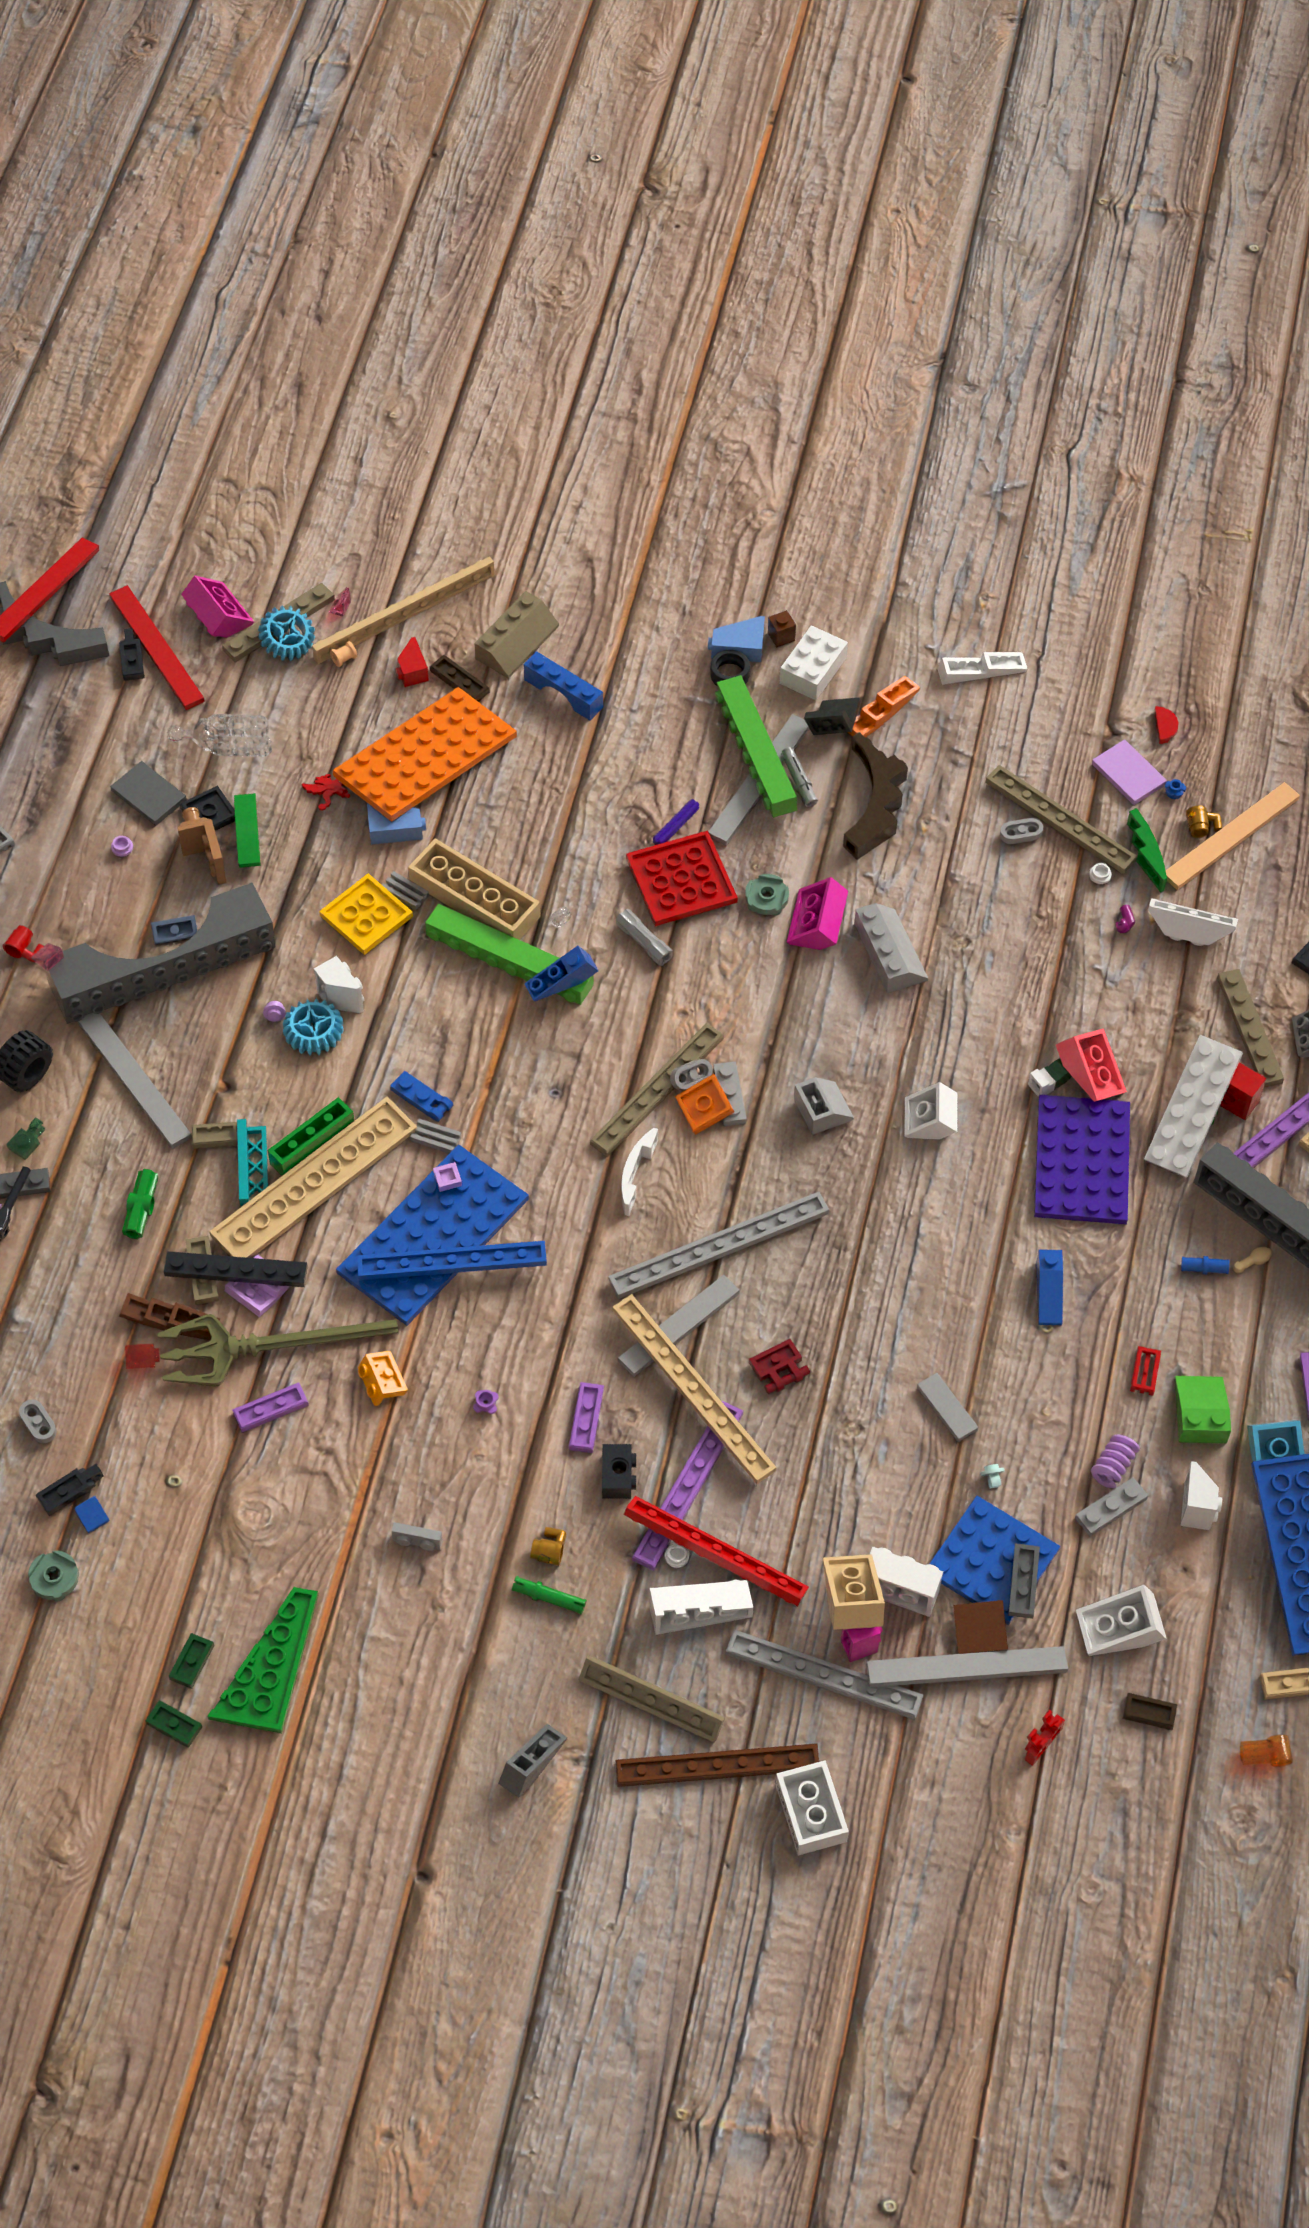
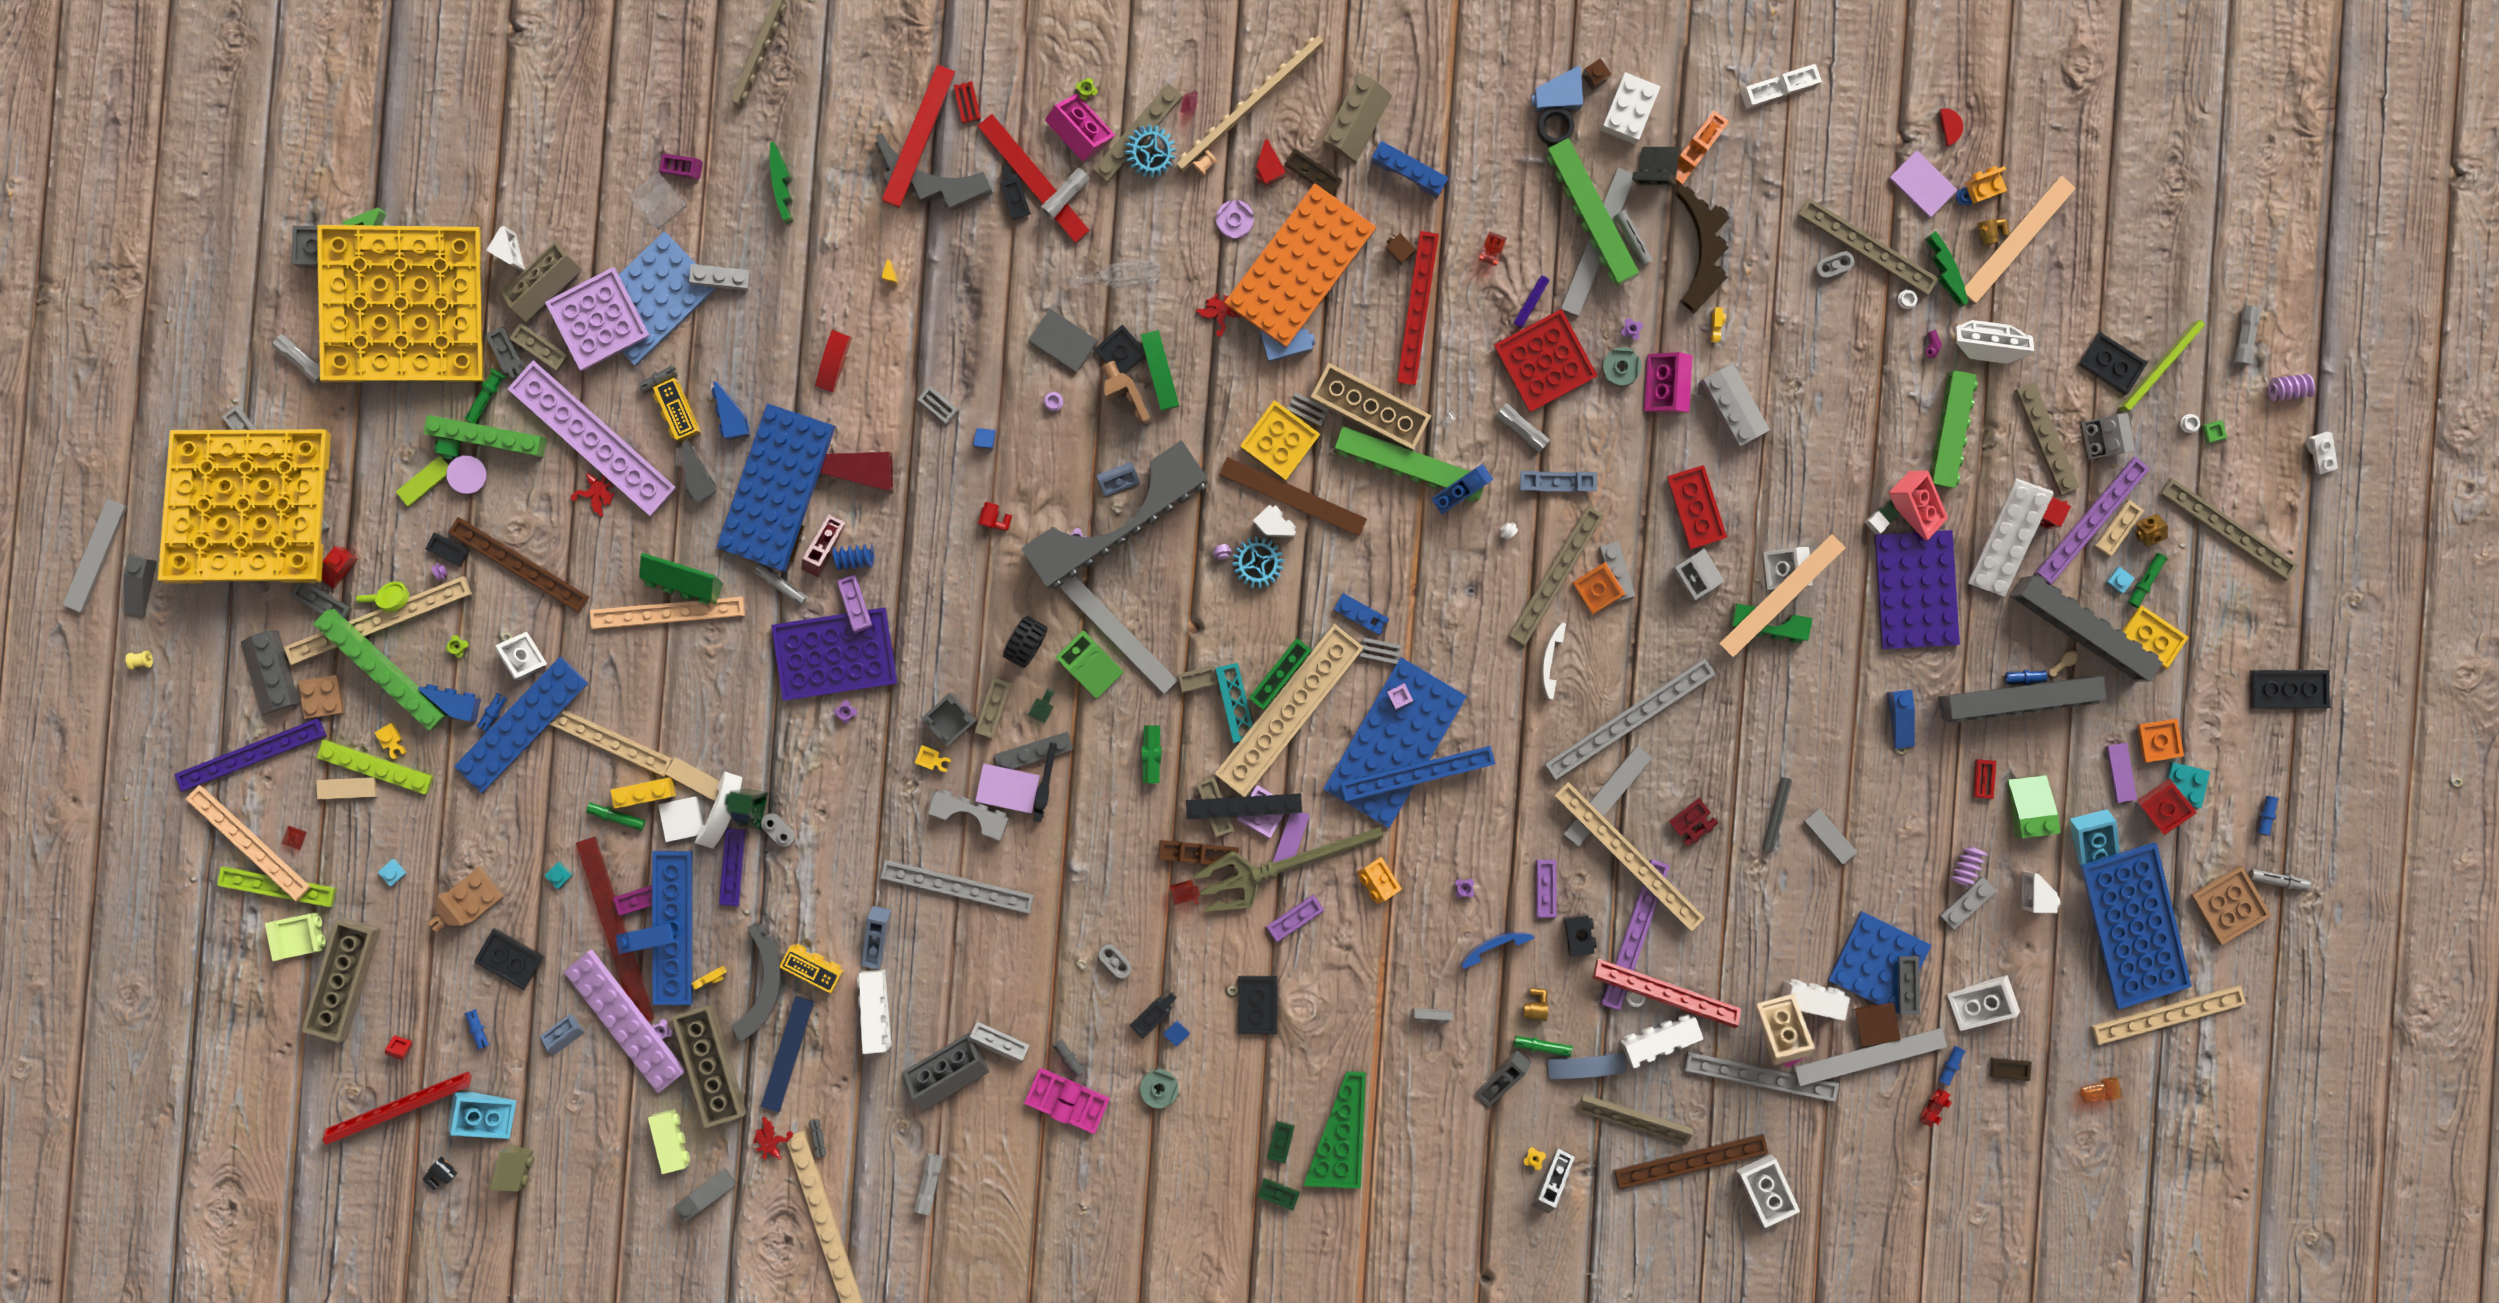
camera: 10 degrees left, 30 degrees up
clear pink slope [32,943,64,971] -> none
light grey plate [670,1059,713,1090] -> none
light aqua plate [980,1464,1005,1489] -> none
none -> red tile [954,81,981,124]
none -> blue slope [973,428,996,449]
none -> light grey axle [1040,168,1090,220]
none -> bright green slope [1056,630,1124,698]
none -> lime plate [1076,78,1098,100]
none -> lavender tile [1216,200,1254,239]
none -> reddish brown tile [1219,457,1367,536]
none -> black tile [1238,976,1277,1034]
none -> medium lavender tile [1273,812,1310,862]
none -> reddish brown brick [1385,233,1416,265]
none -> red plate [1397,231,1439,386]
none -> blue slope [1461,932,1535,969]
none -> dark grey slope [1475,1050,1531,1107]
none -> clear red bracket [1478,232,1507,266]
none -> white plate [1500,522,1518,540]
none -> sand blue slope [1520,471,1597,492]
none -> yellow plate [1524,1147,1546,1170]
none -> sand blue slope [1547,1052,1626,1079]
none -> medium lavender plate [1621,318,1643,340]
none -> red plate [1666,465,1727,550]
none -> yellow plate [1711,307,1726,342]
none -> light nougat tile [1719,534,1846,657]
none -> green arch [1729,603,1813,644]
none -> dark grey axle [1763,777,1792,852]
none -> bright green brick [1930,371,1978,489]
none -> blue pin [1938,1045,1966,1086]
none -> dark grey brick [1939,676,2107,723]
none -> light orange bracket [1965,166,2007,204]

